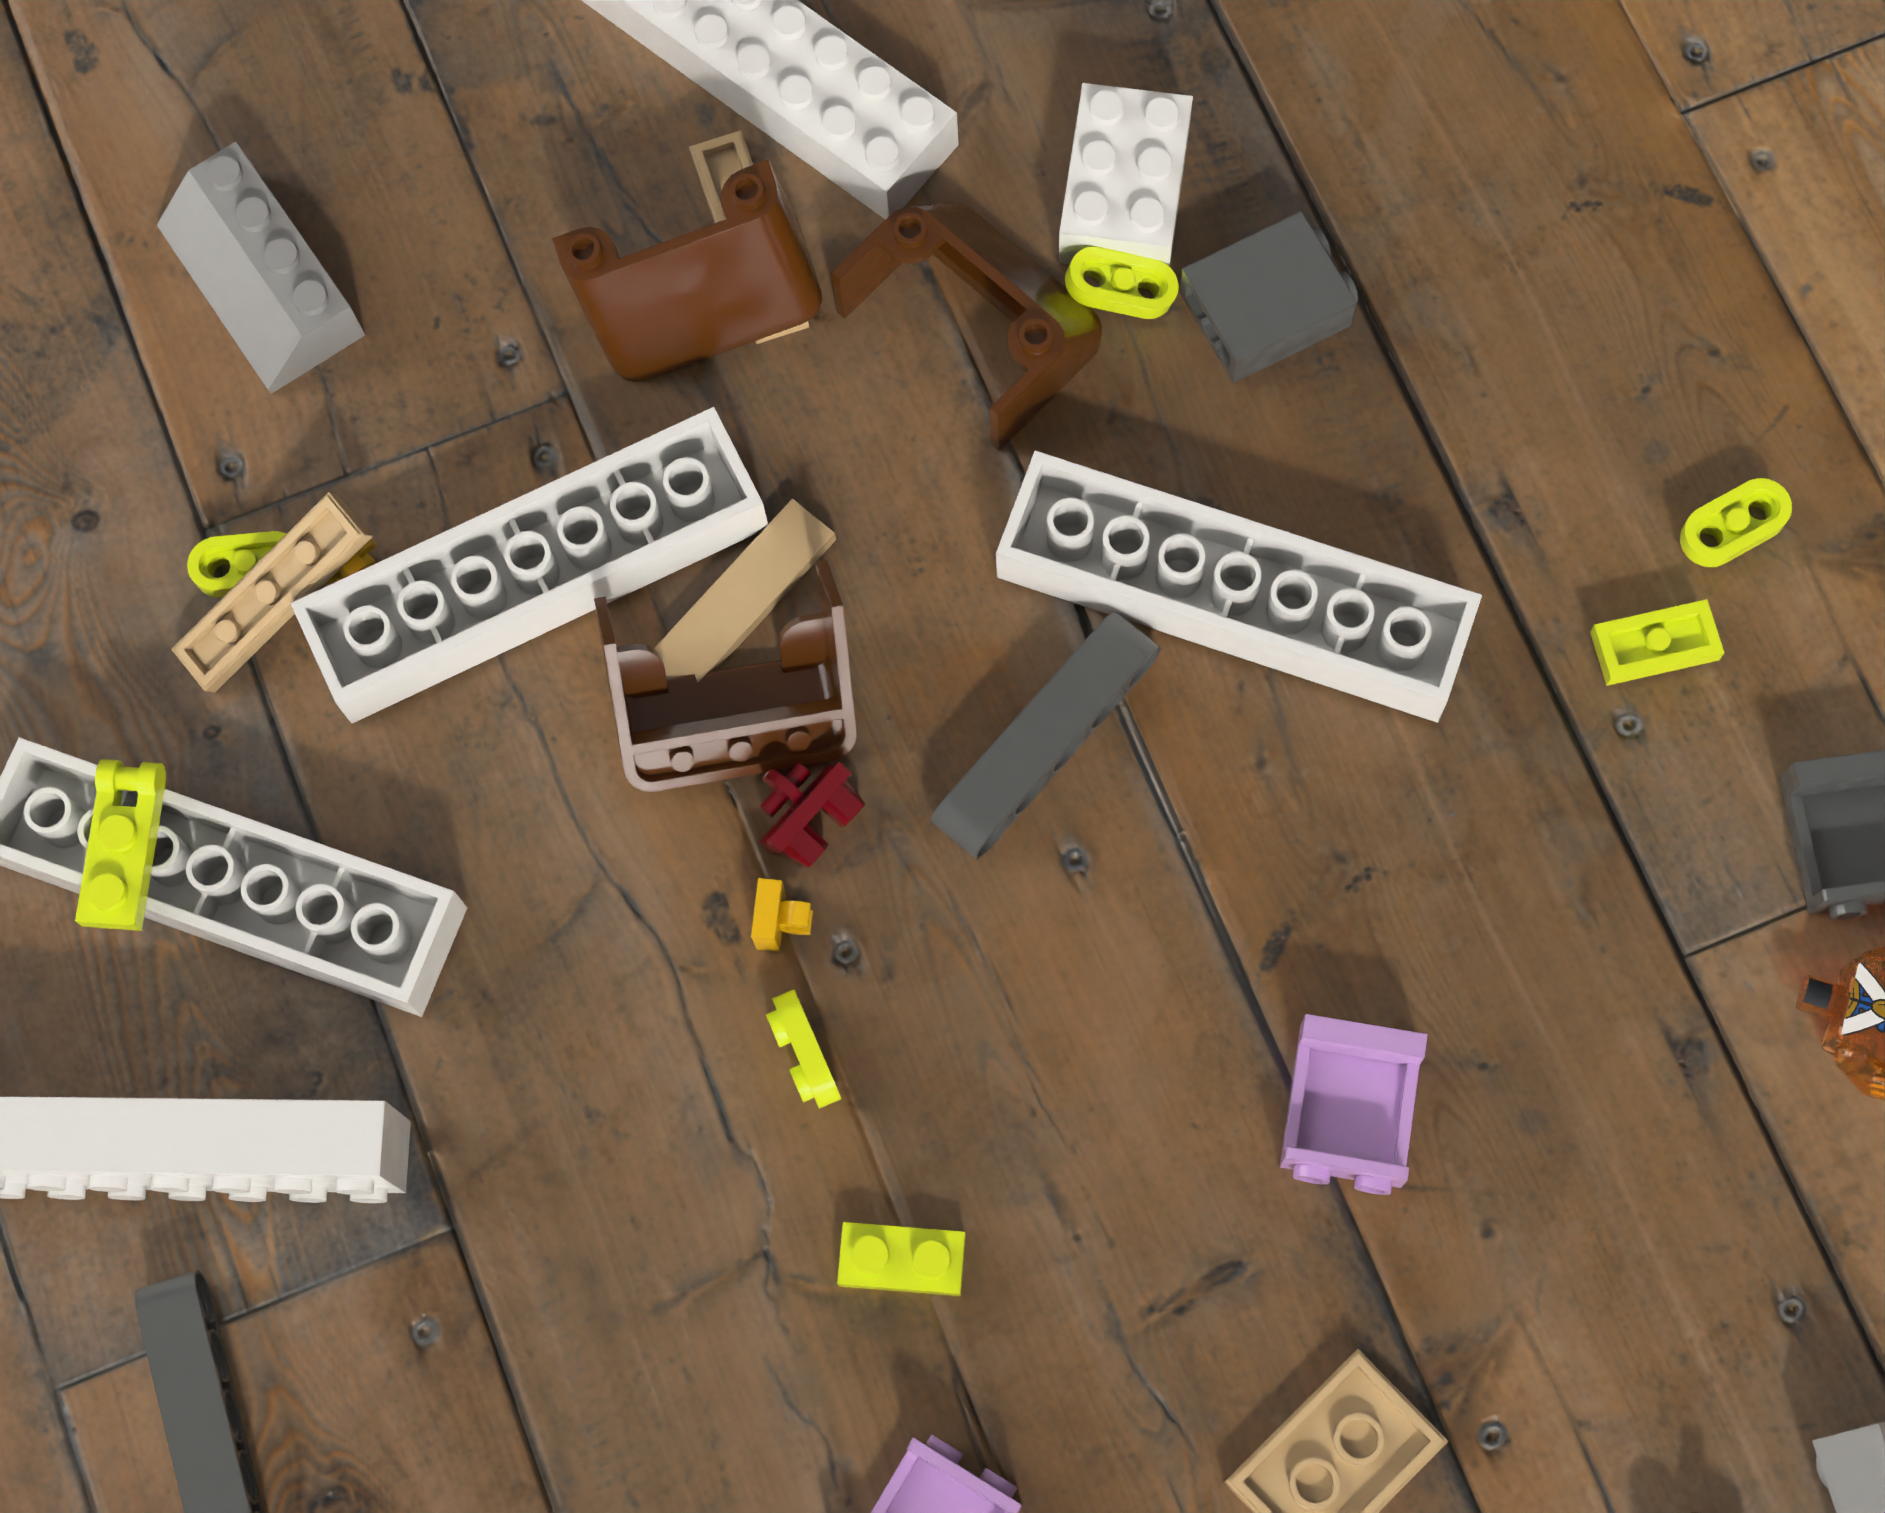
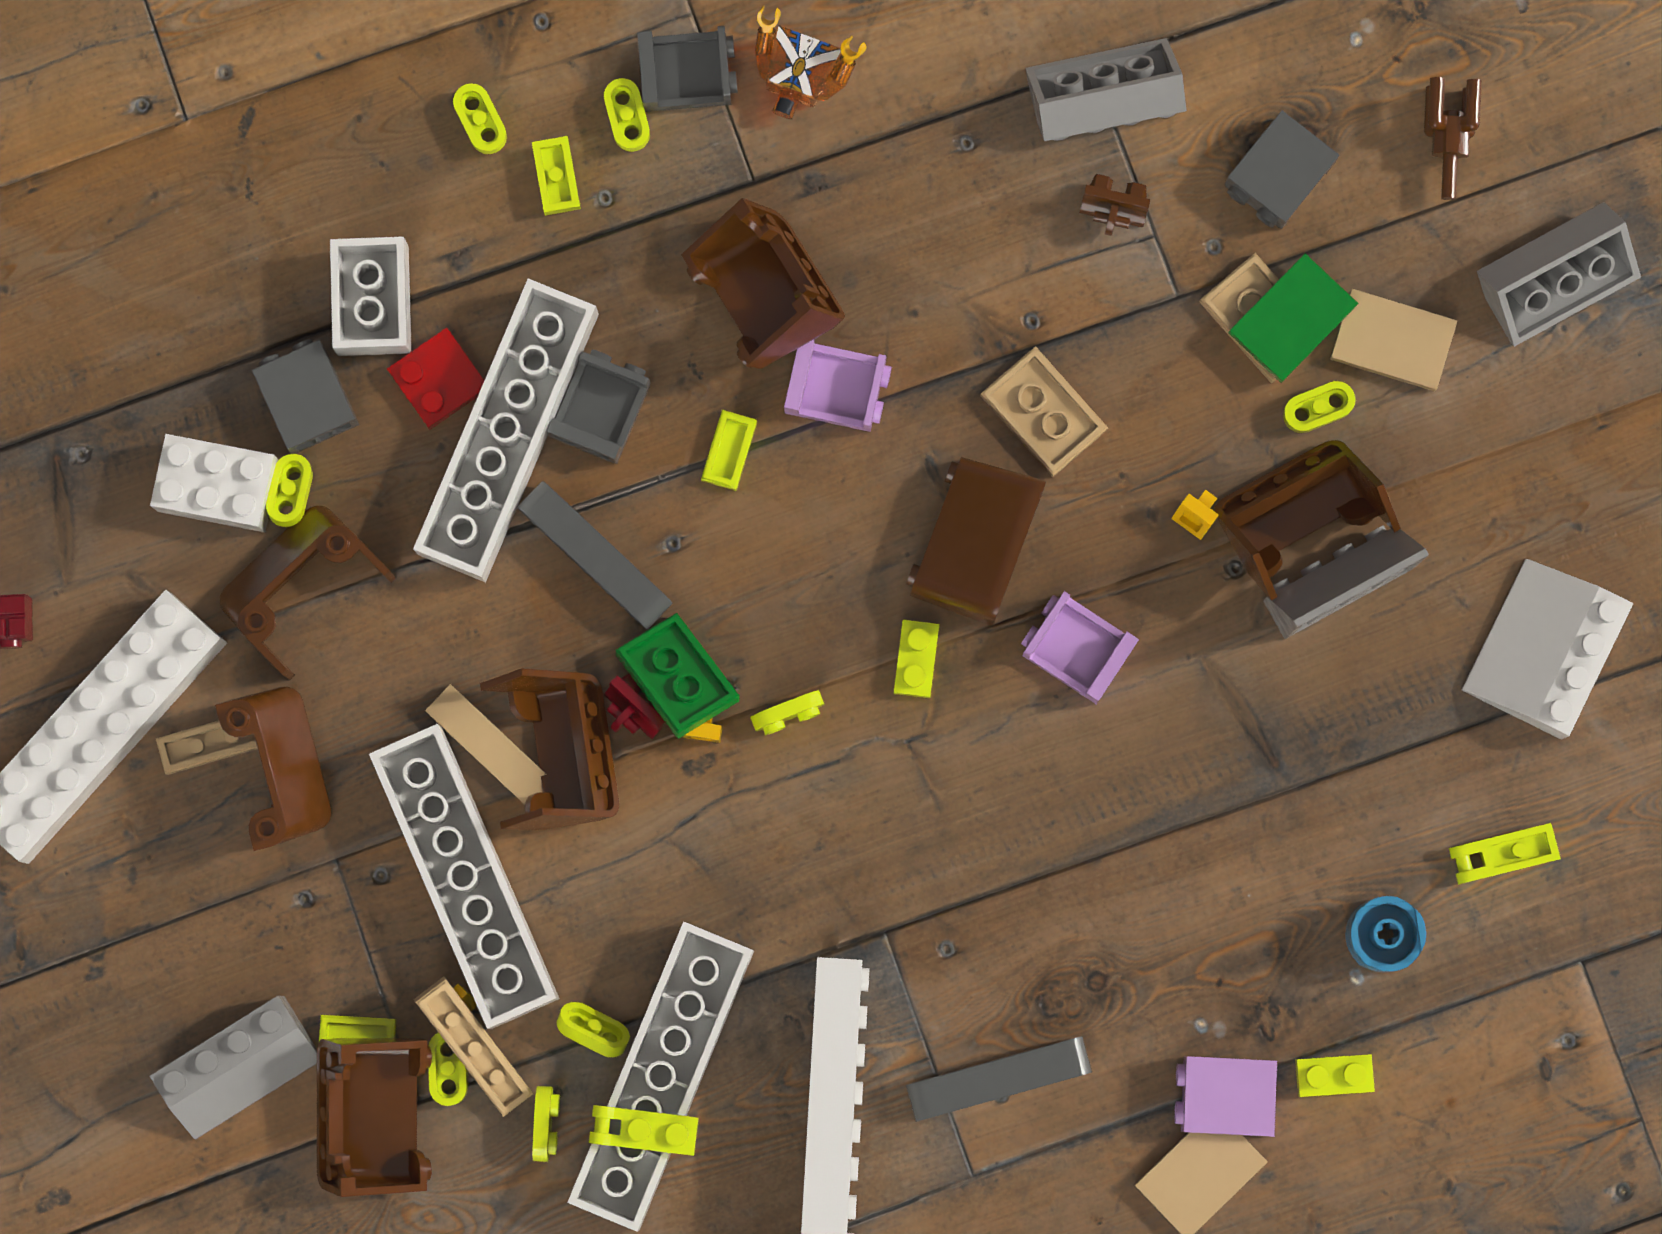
camera: 90 degrees left, 10 degrees up
none -> reddish brown windscreen [317,1038,432,1197]
none -> neon yellow tile [319,1015,397,1041]
none -> white brick [330,237,411,356]
none -> red plate [387,327,484,430]
none -> neon yellow plate [532,1086,560,1162]
none -> dark grey panel [547,349,651,464]
none -> neon yellow plate [556,1002,630,1057]
none -> neon yellow plate [604,78,650,152]
none -> green tile [616,613,740,739]
none -> reddish brown windscreen [681,198,845,369]
none -> neon yellow tile [701,410,757,491]
none -> reddish brown windscreen [906,457,1046,626]

